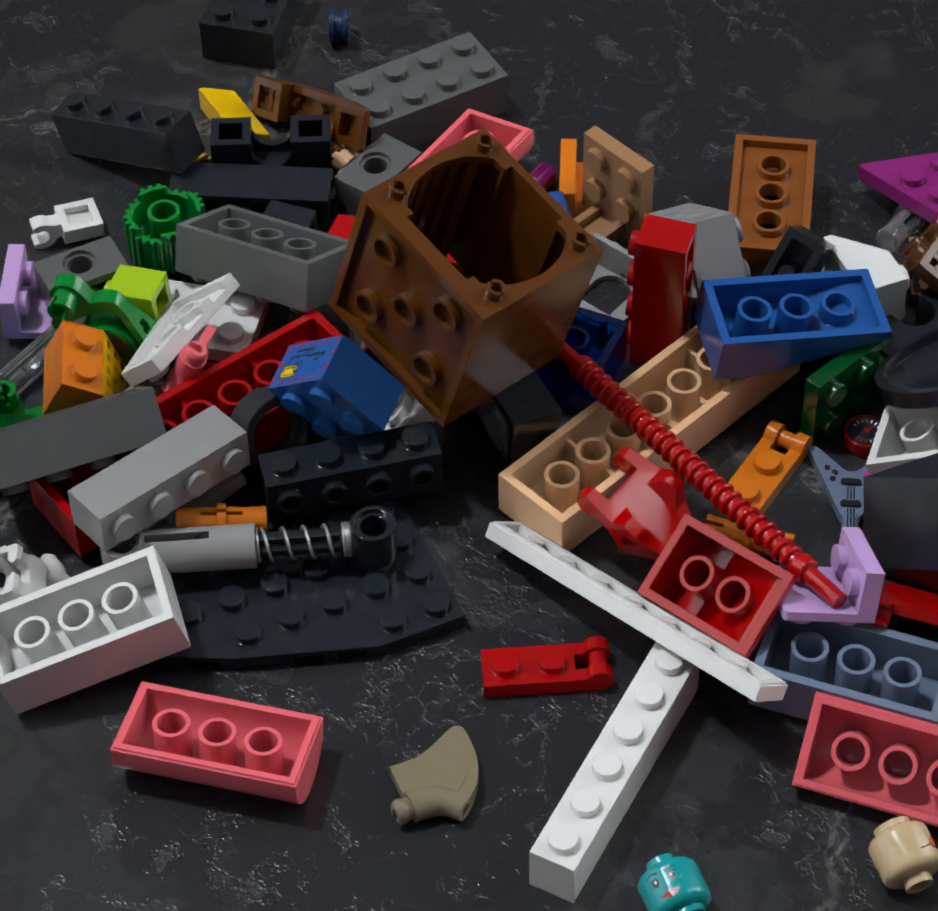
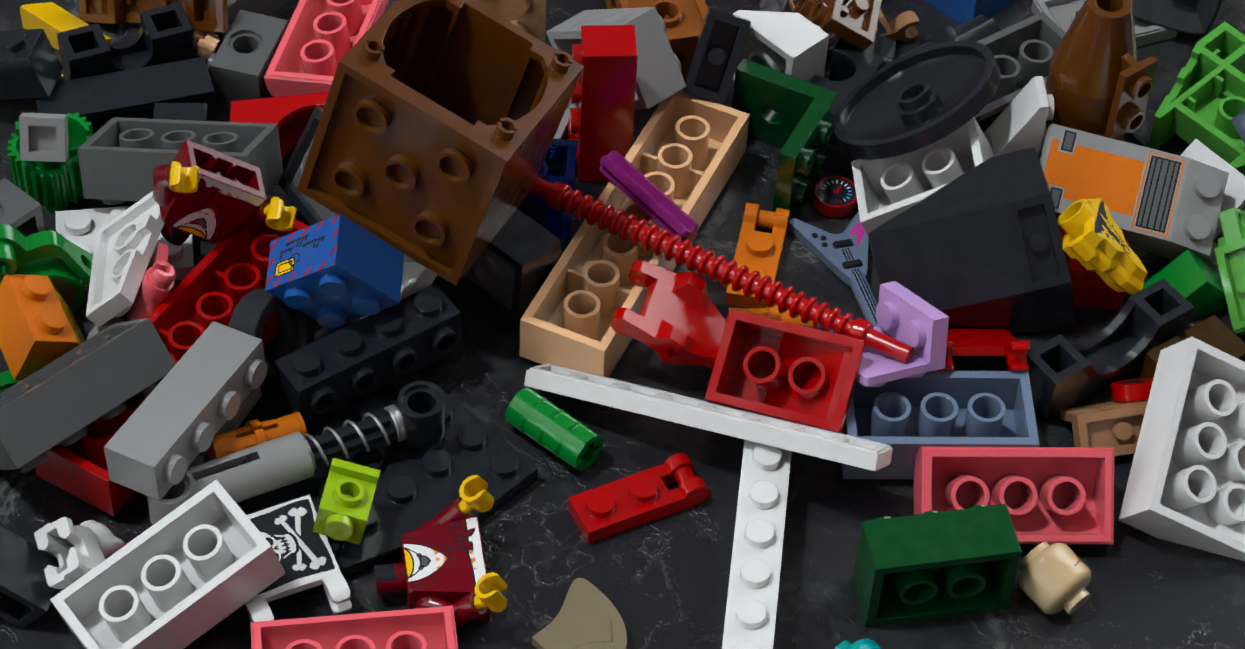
camera: 25 degrees left, 0 degrees up
lime brick [104,264,173,321] -> none
blue slope [694,269,892,380] -> none
none -> light grey tile [19,113,69,162]
none -> torso [153,139,297,246]
none -> flag [245,495,352,622]
none -> lime brick [312,458,381,545]
none -> torso [374,475,508,629]
none -> green axle [505,387,603,472]
none -> magenta axle [599,151,699,242]
none -> dark green brick [852,504,1022,627]

